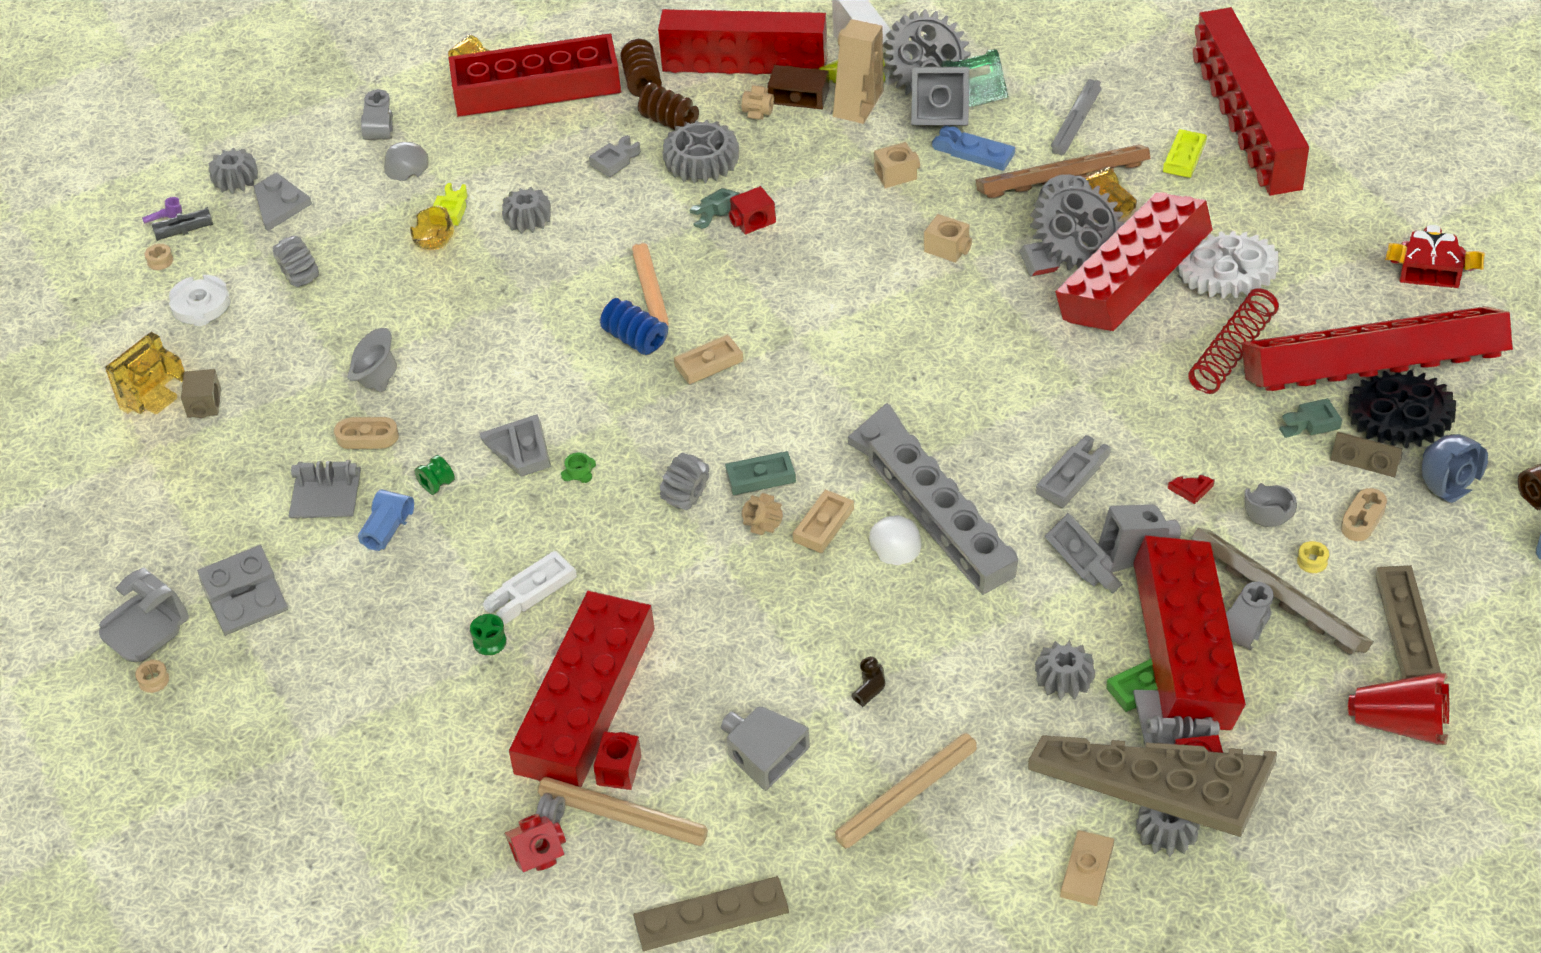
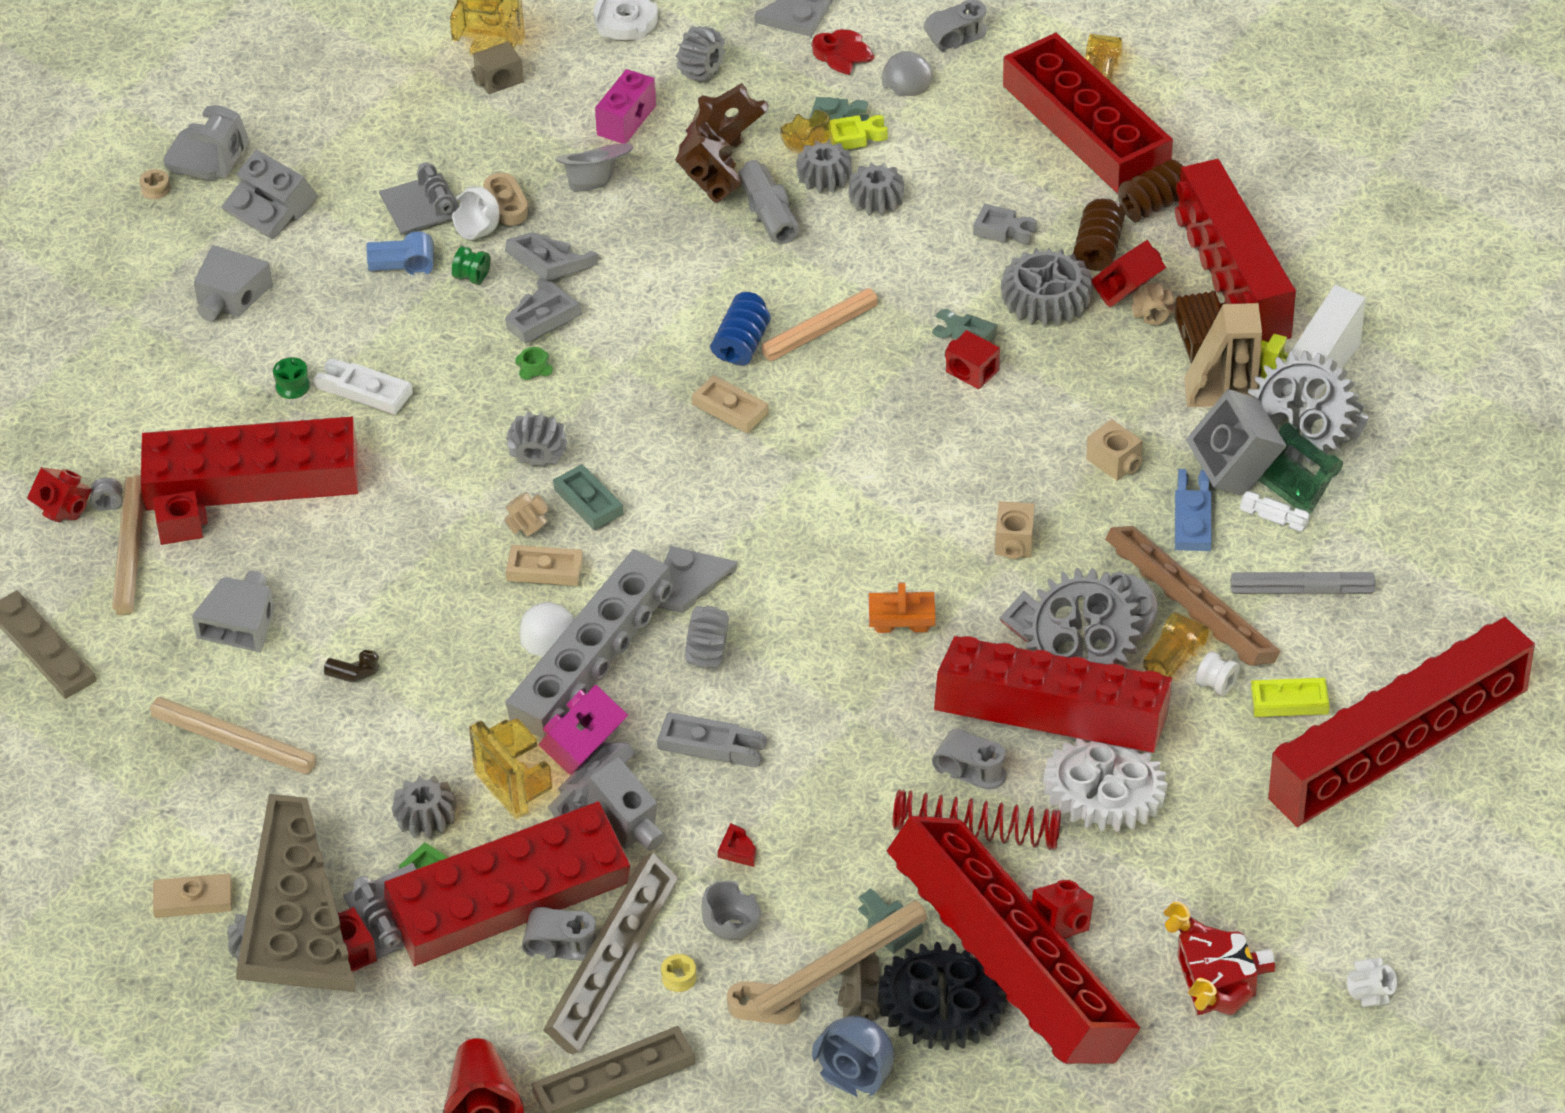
camera: 65 degrees right, 0 degrees up
none -> light grey torso [194,245,273,321]
none -> white hair [452,186,499,240]
none -> clear yellow panel [469,719,552,820]
none -> light grey wing [505,232,599,281]
none -> dark pink brick [538,685,628,775]
none -> dark pink brick [595,69,656,143]
none -> reddish brown hips [675,83,768,203]
none -> light grey gear [685,605,729,669]
none -> light grey piece [738,159,799,245]
none -> tan axle [753,900,927,1018]
none -> light grey gear [796,140,852,194]
none -> sand green plate [810,97,869,128]
none -> red plate [811,29,874,75]
none -> orange hips [869,582,935,633]
none -> light grey piece [931,728,1006,790]
none -> red brick [1032,879,1094,939]
none -> red brick [1091,239,1167,308]
none -> white wheel [1195,651,1240,697]
none -> white axle [1240,491,1310,532]
none -> white gear [1347,958,1397,1008]

